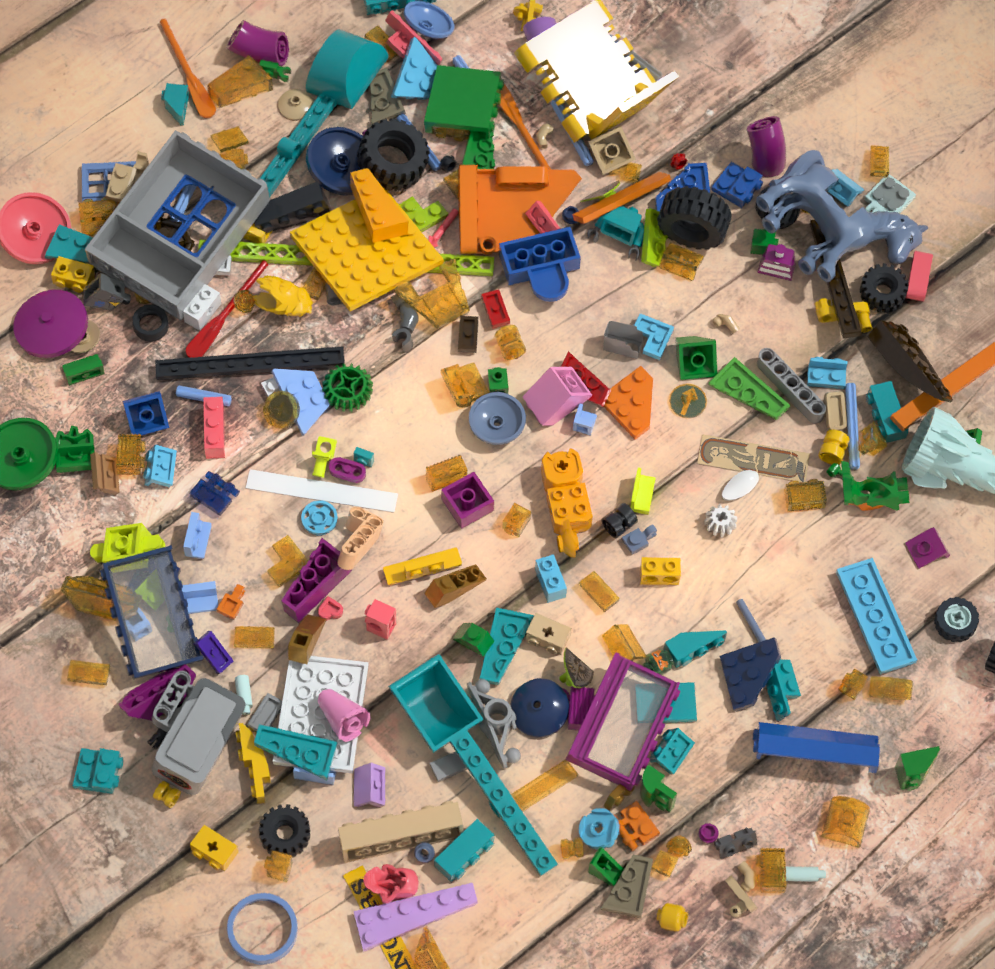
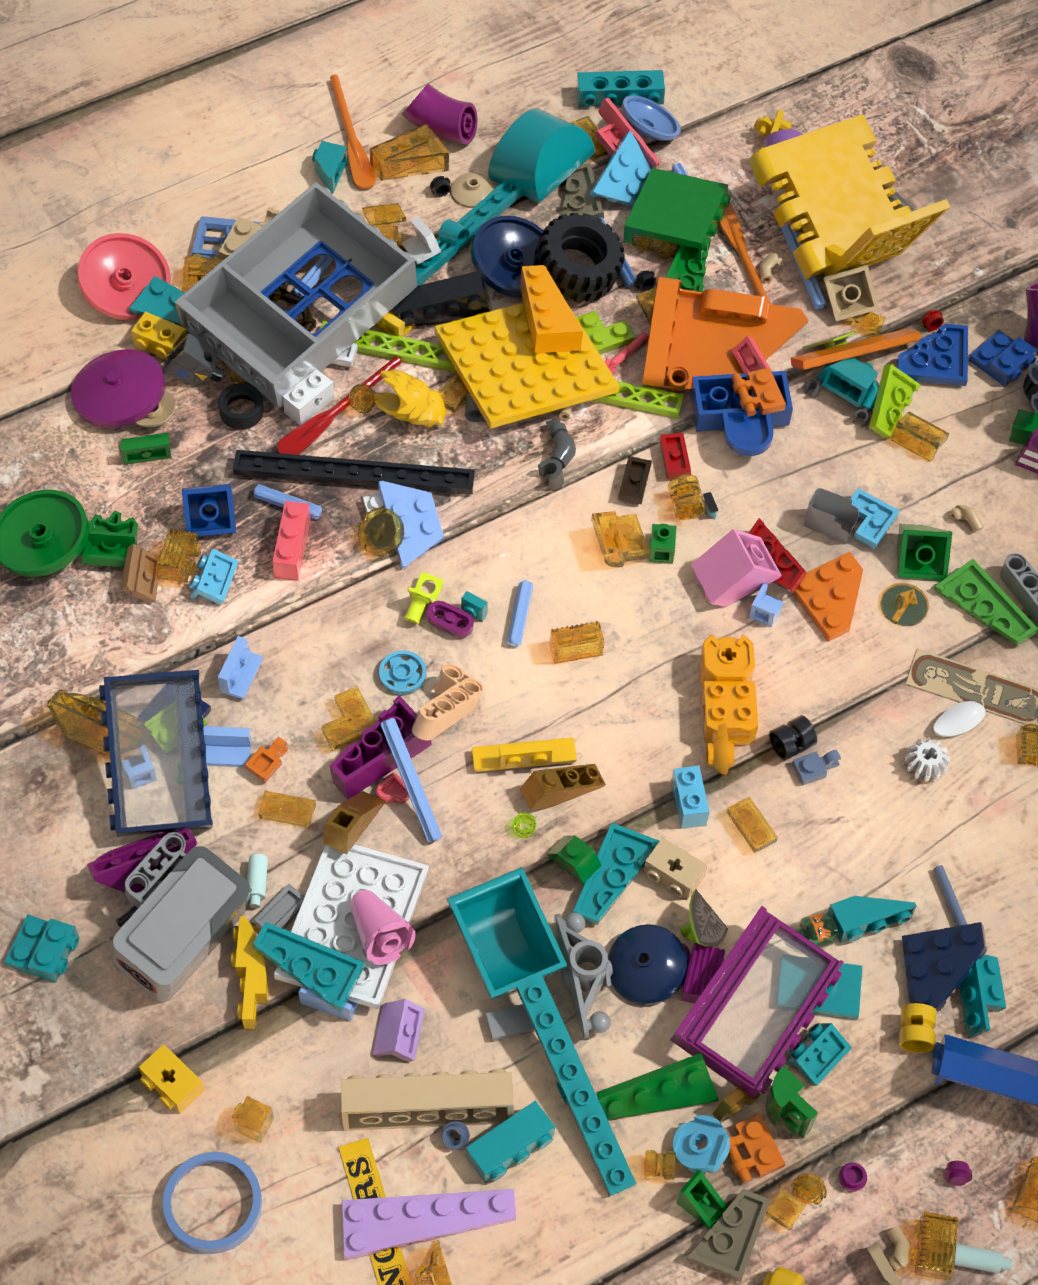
camera: 10 degrees right, 5 degrees down
clear yellow plate [67,660,110,686] -> none
neon yellow brick [90,523,166,573] -> none
yellow wheel [153,781,181,808] -> none
clear blue plate [189,471,240,516] -> none
dark purple plate [194,631,234,674] -> none
white sticker [246,469,398,512] -> none
green plate [259,60,291,82] -> none
black tyre [259,804,310,859] -> none
green gear [322,363,373,413] -> none
coral head [363,864,419,904] -> none
coral brick [364,599,396,640] -> none
clear yellow wing [394,258,470,329] -> none
magenta brick [441,472,494,529] -> none
sand blue dish [469,392,526,445] -> none
clear yellow brick [502,503,531,537] -> none
clear yellow tile [511,760,578,812] -> none
dark blue plate [562,206,579,224] -> none
clear yellow panel [602,624,646,661] -> none
neon yellow panel [630,467,656,515] -> none
yellow brick [640,557,681,585] -> none
black tyre [657,186,732,250] -> none
dark grey hinge [714,827,758,859] -> none
none -> light blue axle [381,718,442,843]
none -> white panel [402,216,441,264]
none -> black plate [430,176,451,197]
none -> light blue axle [507,580,533,647]
none -> clear neon green bush [513,812,536,838]
none -> green wing [596,1053,719,1120]
none -> black piece [702,492,719,519]
none -> orange plate [731,367,786,416]
none -> yellow wheel [899,1003,937,1053]
none -> magenta plate [944,1160,972,1186]

